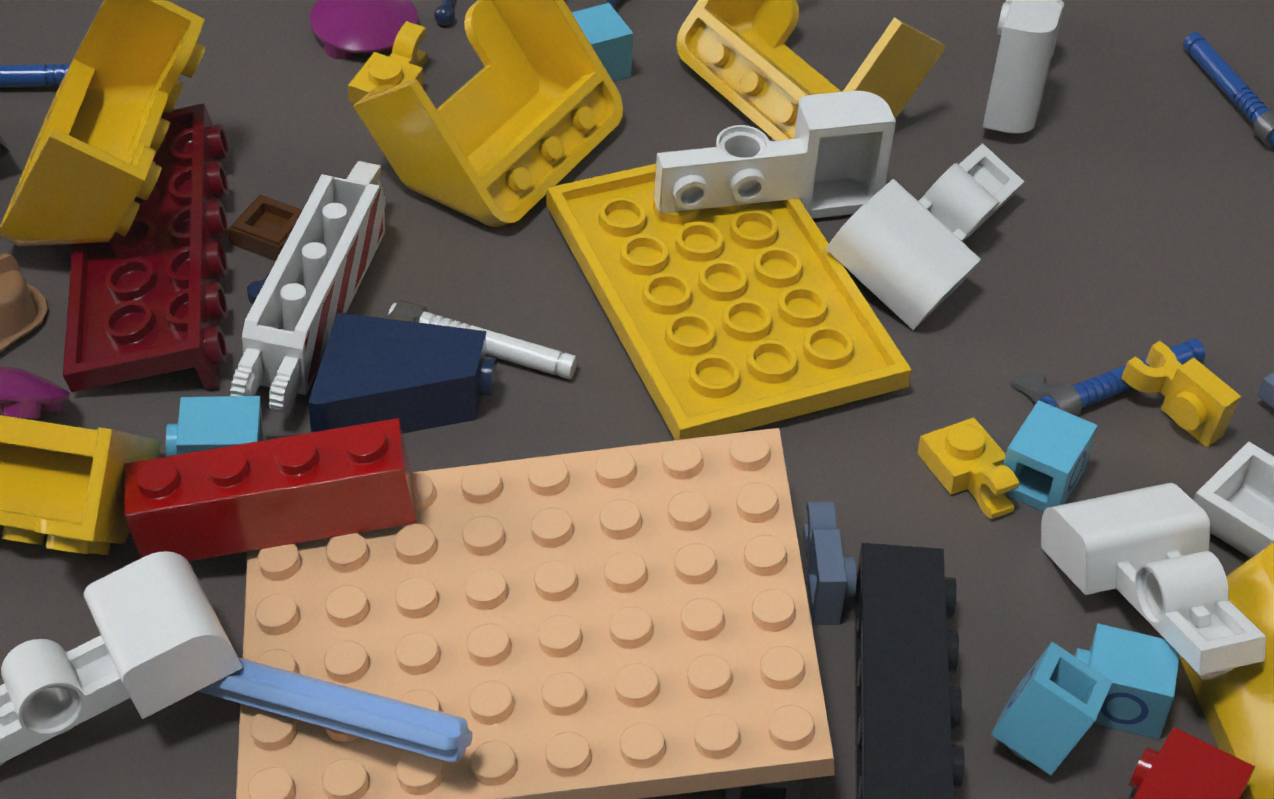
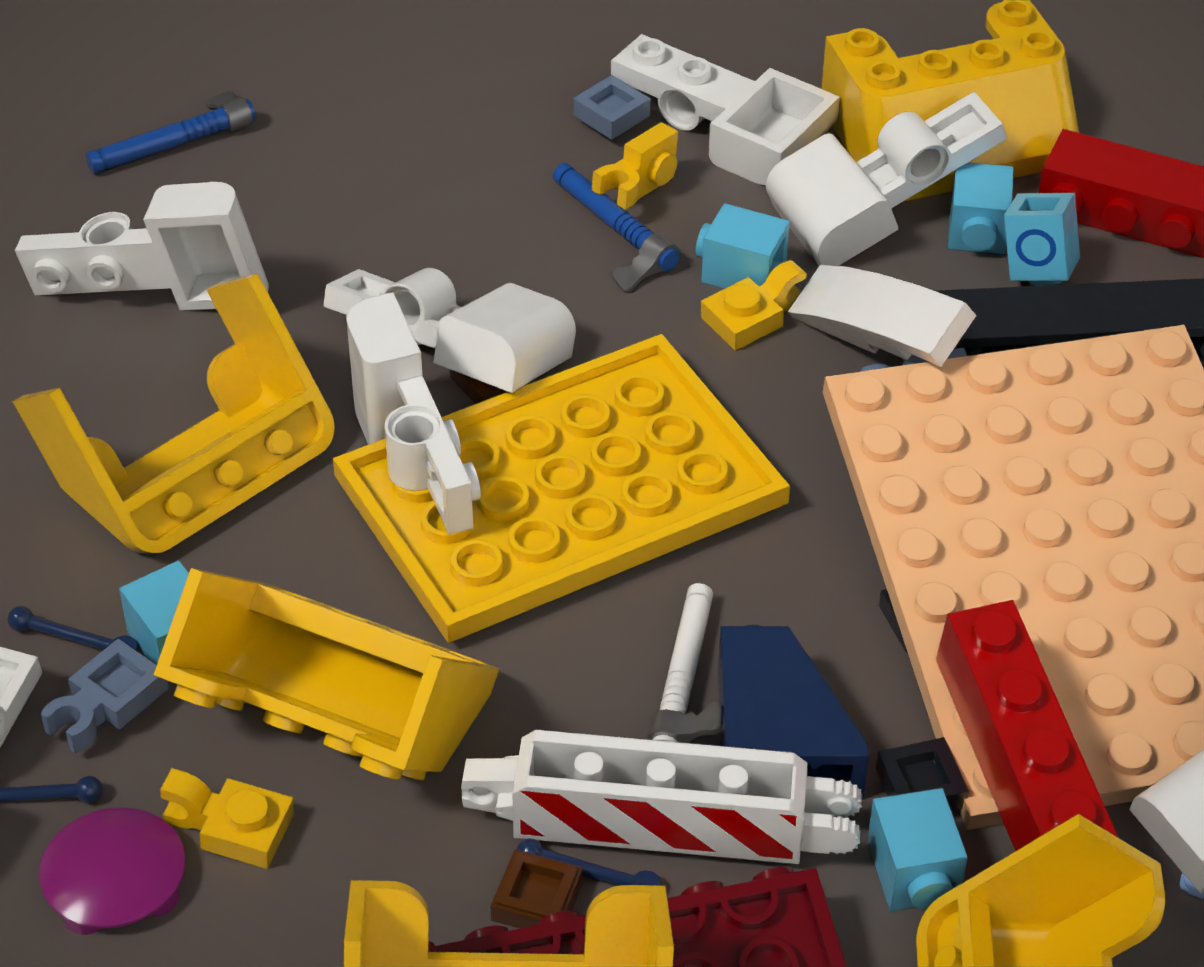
camera: 95 degrees left, 0 degrees up
none -> white slope [788,265,976,367]

